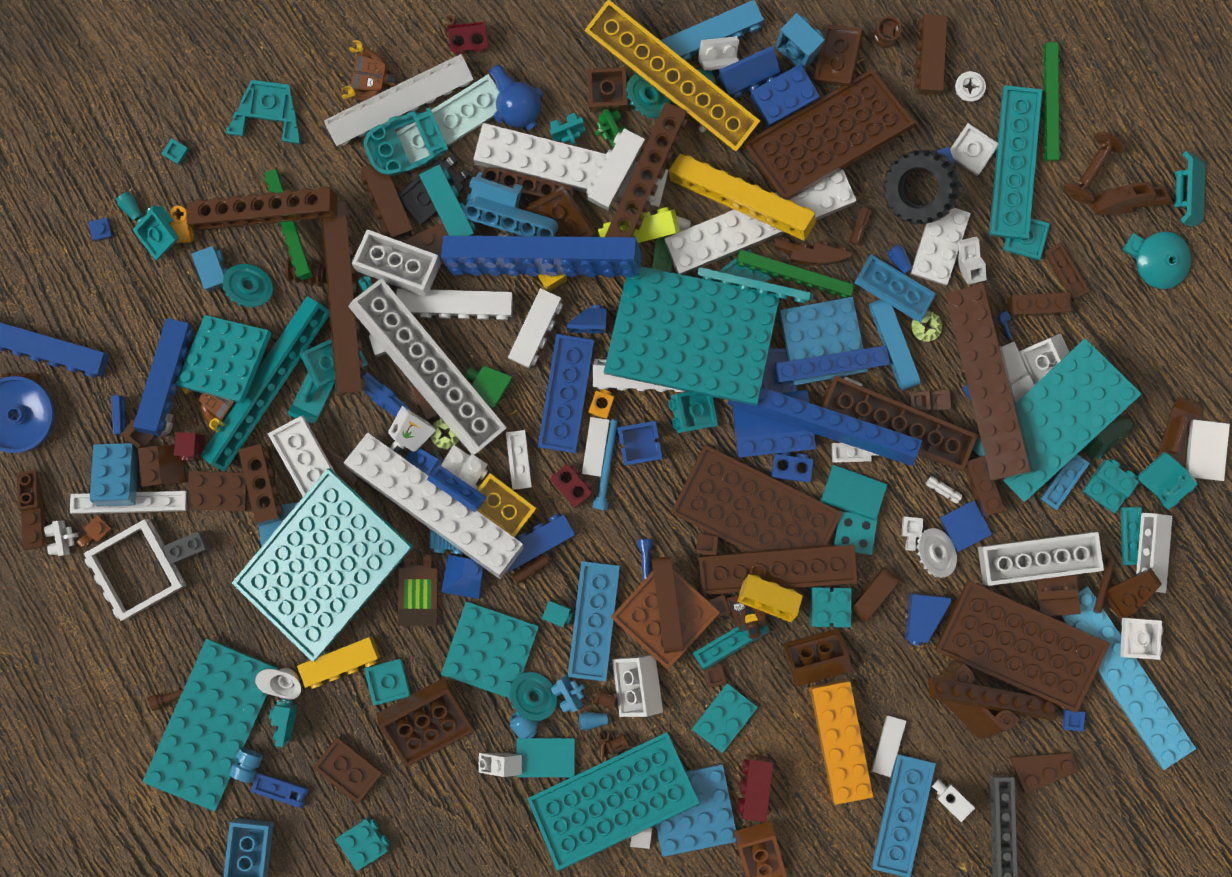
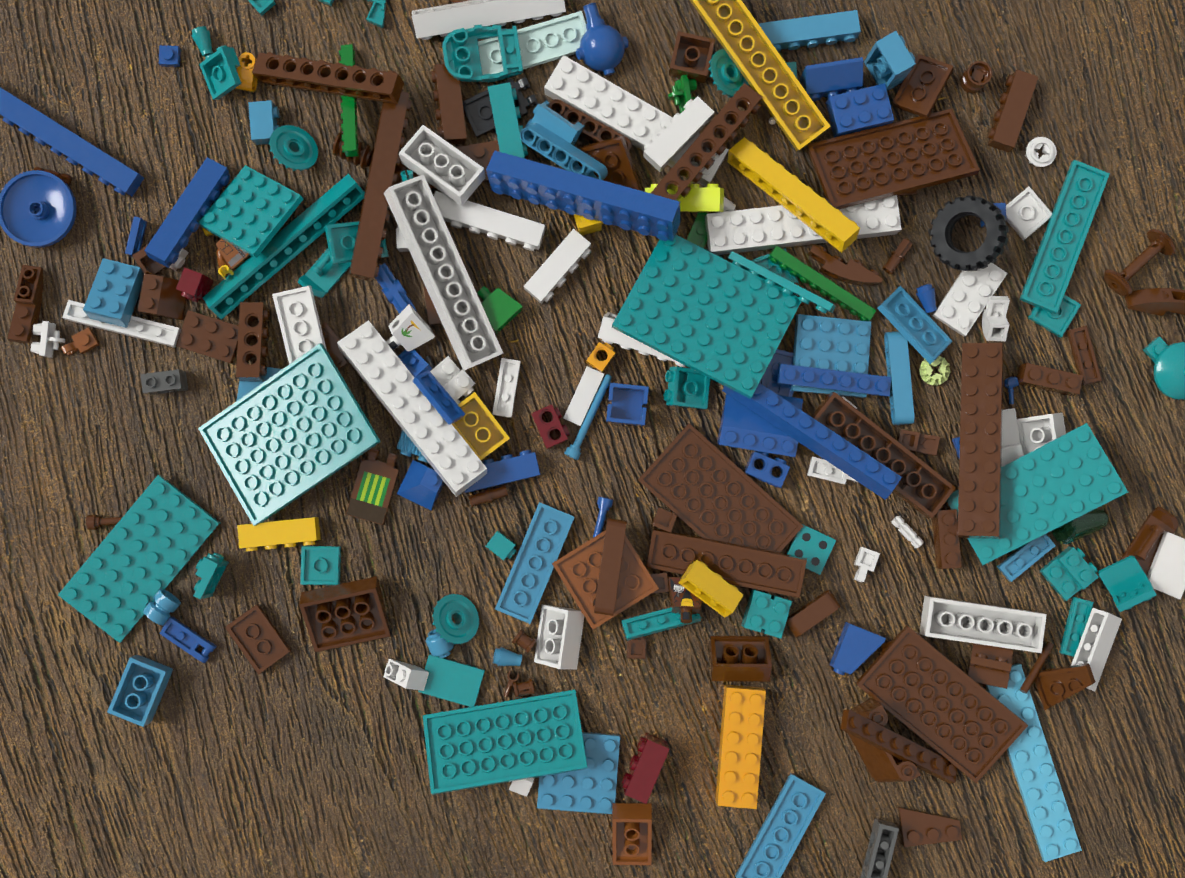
camera: 10 degrees right, 0 degrees up
white window [84,519,187,621] -> none
white piece [255,668,301,700] -> none
teal plate [335,816,390,871] -> none
yellowish green gear [430,419,459,449] -> none
teal plate [441,601,539,698] -> none
blue plate [538,334,594,453] -> none
teal hips [550,113,586,146] -> none
dark azure hips [551,675,585,712] -> none
blue slope [567,305,607,334] -> none
teal plate [691,683,758,753] -> none
white bracket [698,36,739,71] -> none
teal tile [821,465,887,521] -> none
white tile [871,715,906,777] -> none
white gear [916,528,957,578] -> none
white torso [931,779,975,822] -> none
blue tile [939,500,992,552] -> none
green piece [1043,42,1061,162] -> none
blue plate [1062,709,1085,732] -> none
white plate [1120,618,1163,660] -> none

